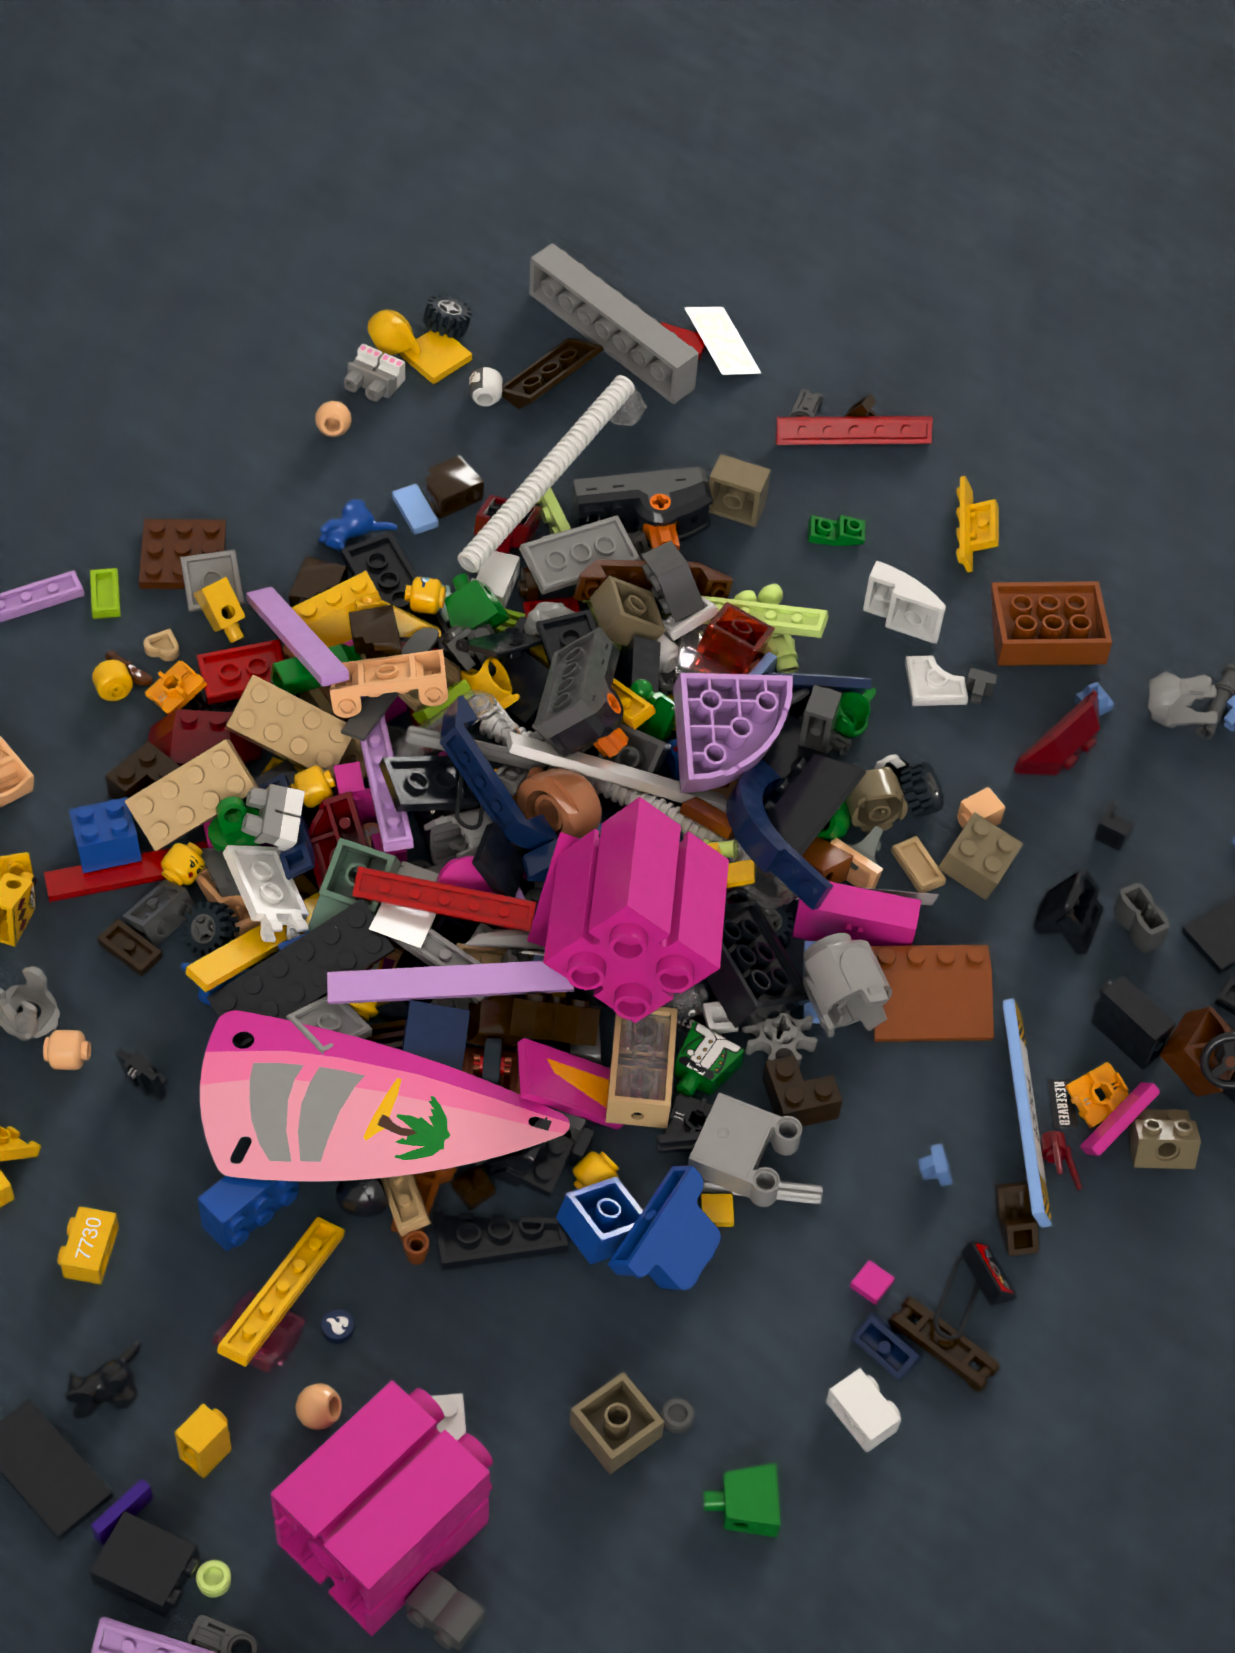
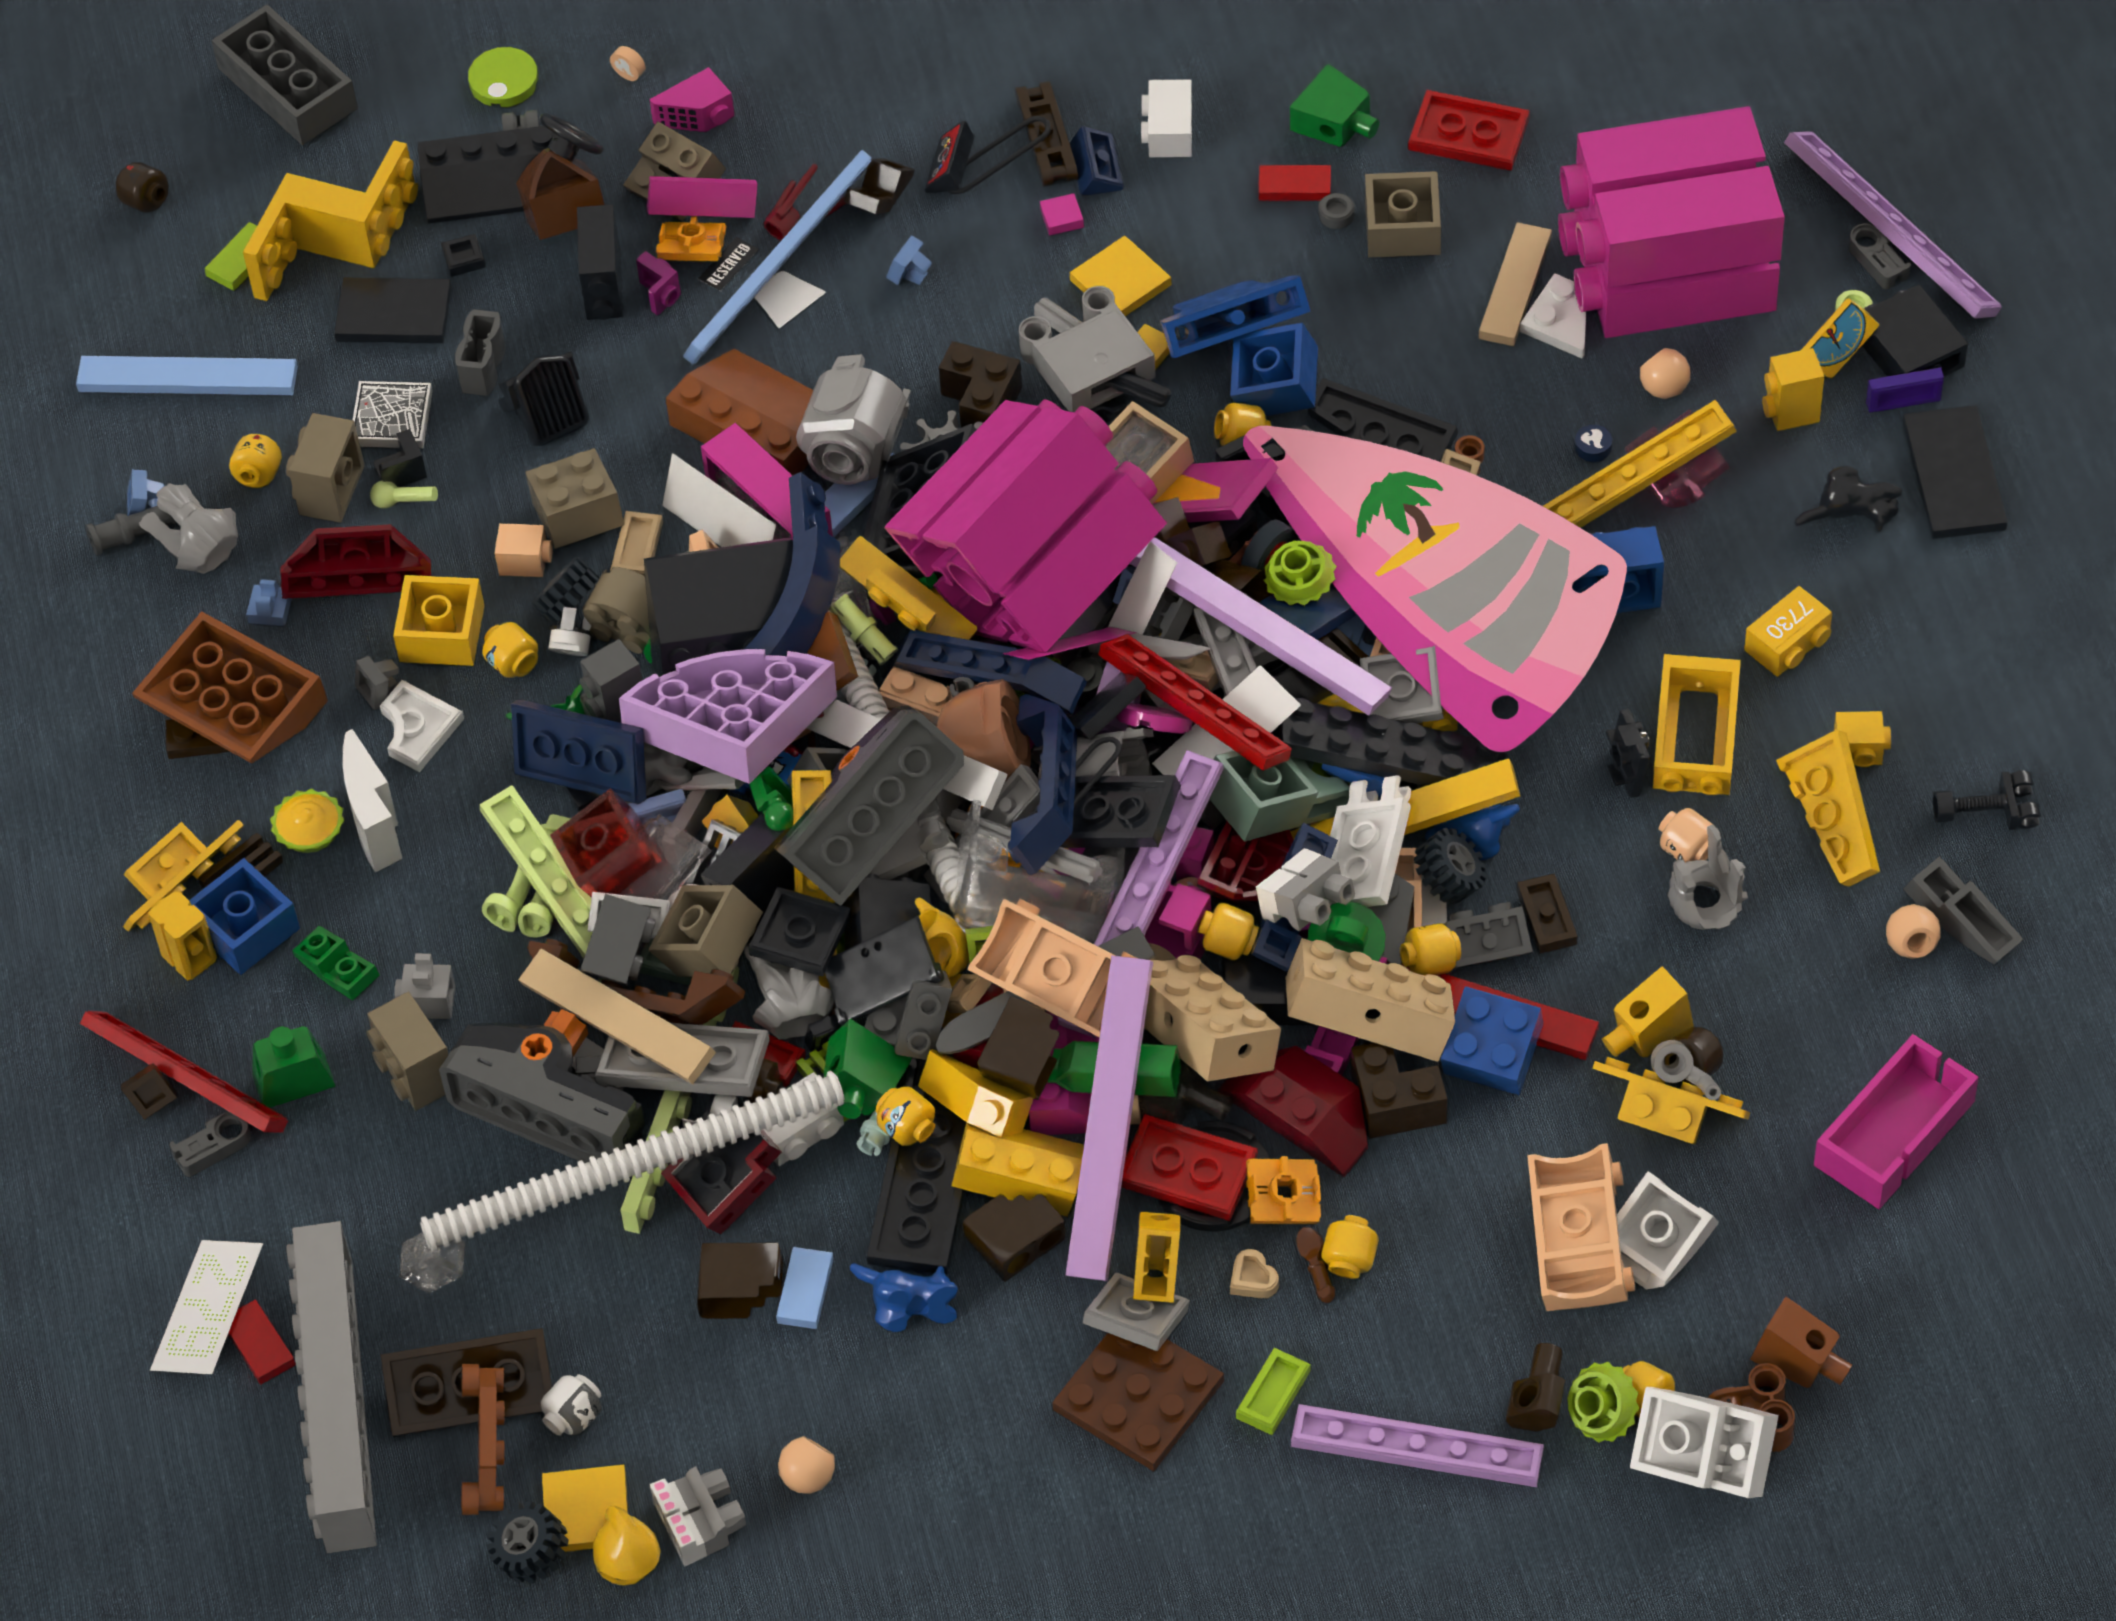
camera: 135 degrees left, 0 degrees up
none -> yellow brick [149,891,217,981]
none -> blue brick [189,858,300,975]
none -> dark brown tile [198,833,283,889]
none -> yellow head [229,434,282,488]
none -> green torso [252,1026,336,1108]
none -> yellow piece [270,788,345,853]
none -> dark tan brick [286,413,365,523]
none -> tile [353,381,433,449]
none -> yellowish green bar [370,480,438,508]
none -> yellow brick [393,575,485,666]
none -> light grey brick [395,953,456,1019]
none -> dark orange plate [461,1364,505,1515]
none -> yellow head [482,622,538,678]
none -> tan tile [518,948,716,1085]
none -> magenta bracket [636,251,681,315]
none -> dark pink slope [649,67,735,132]
none -> white sticker [754,271,826,329]
none -> yellow tile [1069,235,1172,316]
none -> red tile [1259,165,1331,201]
none -> lime piece [1263,541,1337,606]
none -> red tile [1408,90,1530,171]
none -> tan tile [1479,222,1552,346]
none -> yellow piece [1652,654,1741,795]
none -> slope [1800,298,1879,378]

